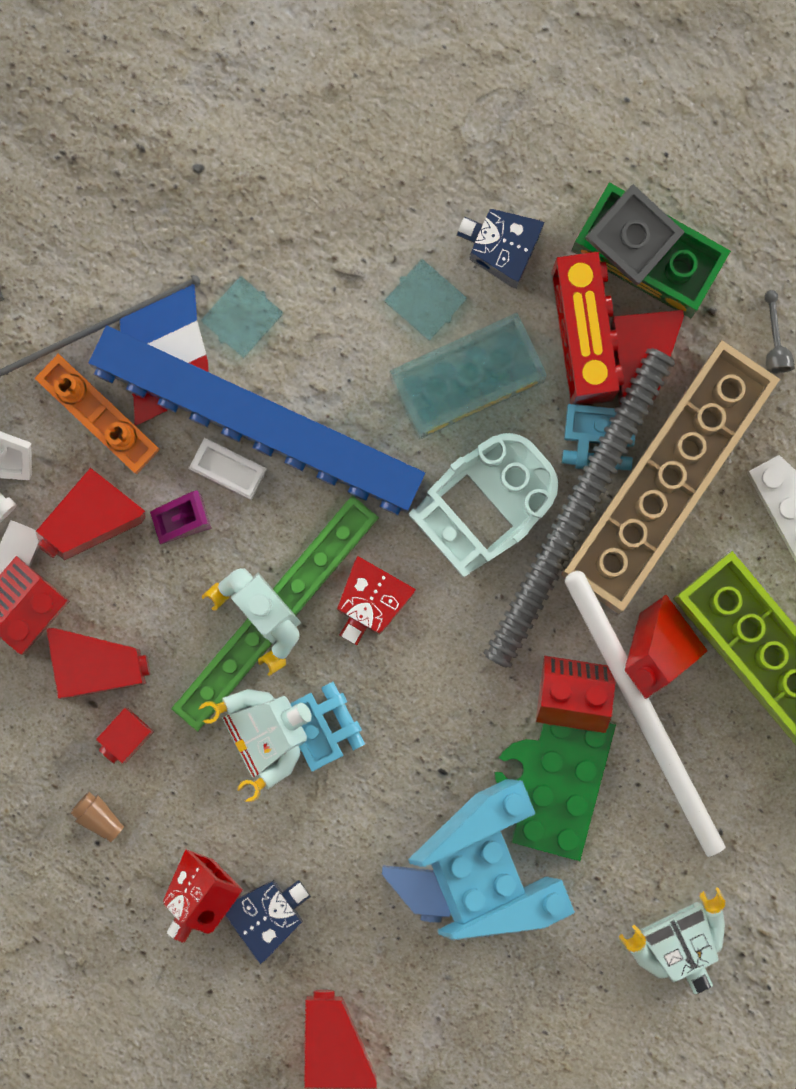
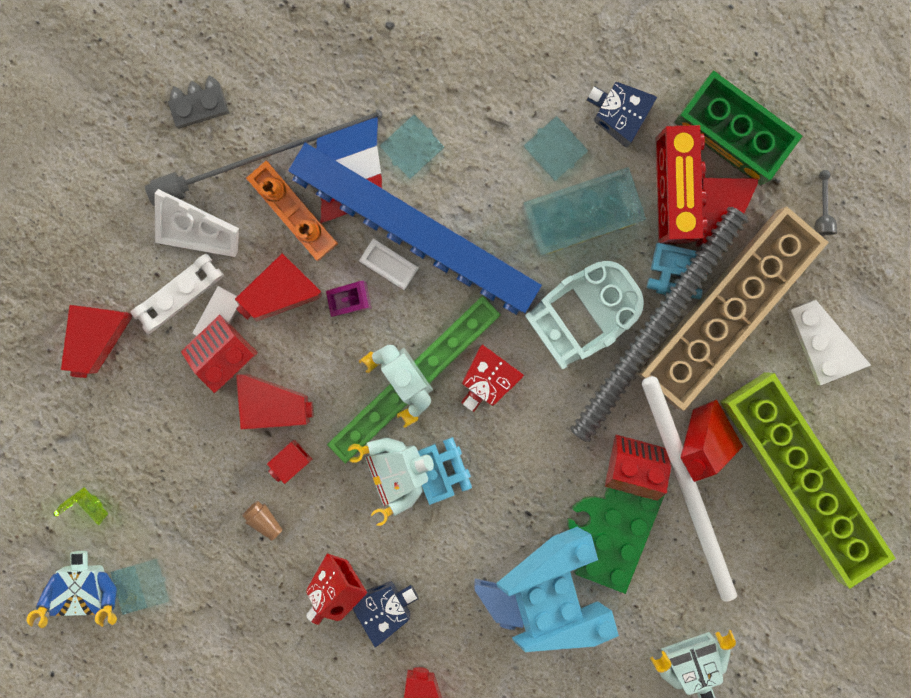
camera: 10 degrees right, 5 degrees up
dark grey plate [585,184,685,285] -> none

